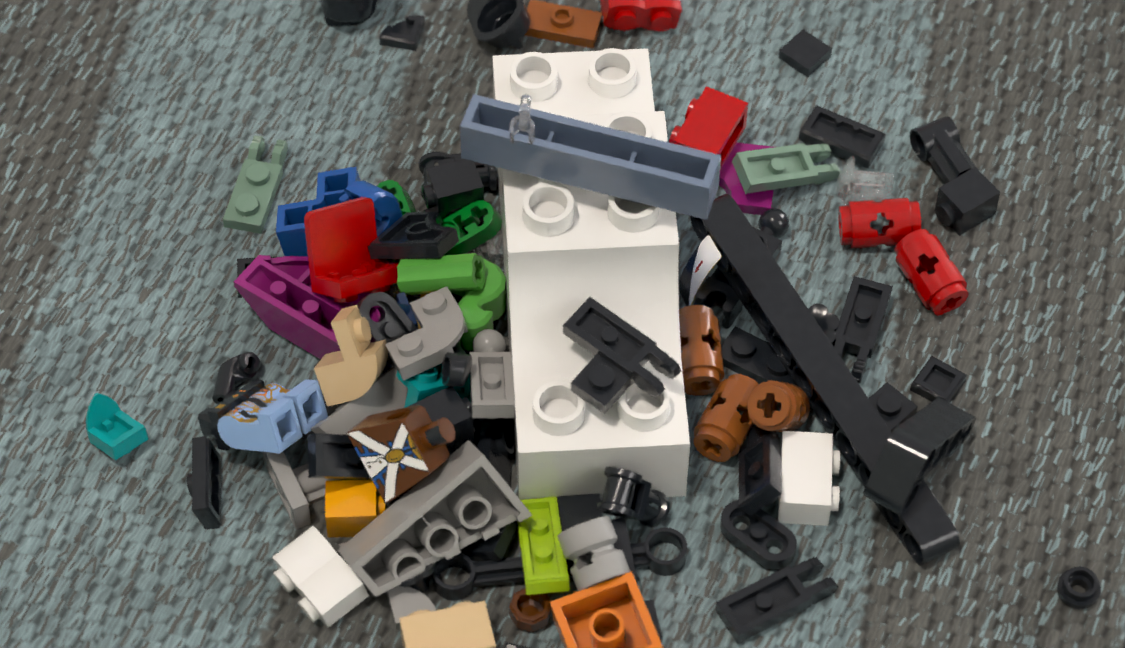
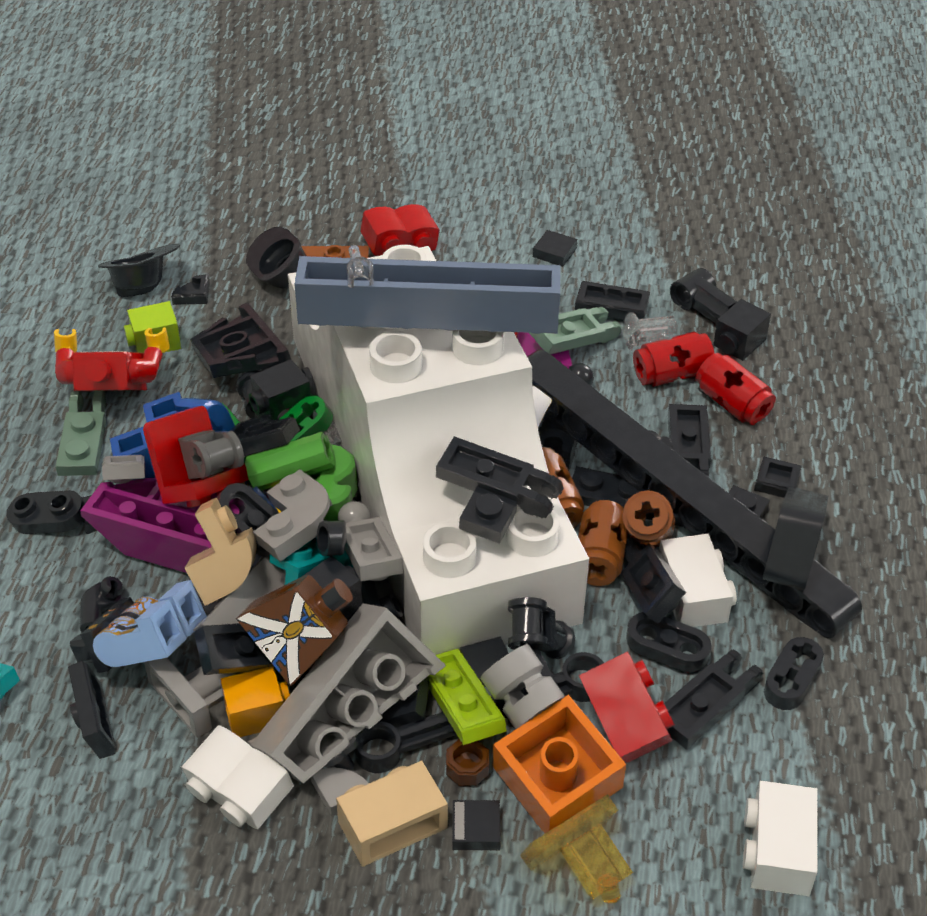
camera: 15 degrees left, 10 degrees down
none -> black plate [6,490,85,534]
none -> red torso [54,328,170,391]
none -> light grey tile [102,455,145,484]
none -> lime brick [123,301,181,353]
none -> dark grey piece [178,430,244,479]
none -> black wing [190,302,291,378]
none -> brick [579,651,675,763]
none -> black beam [764,637,824,710]

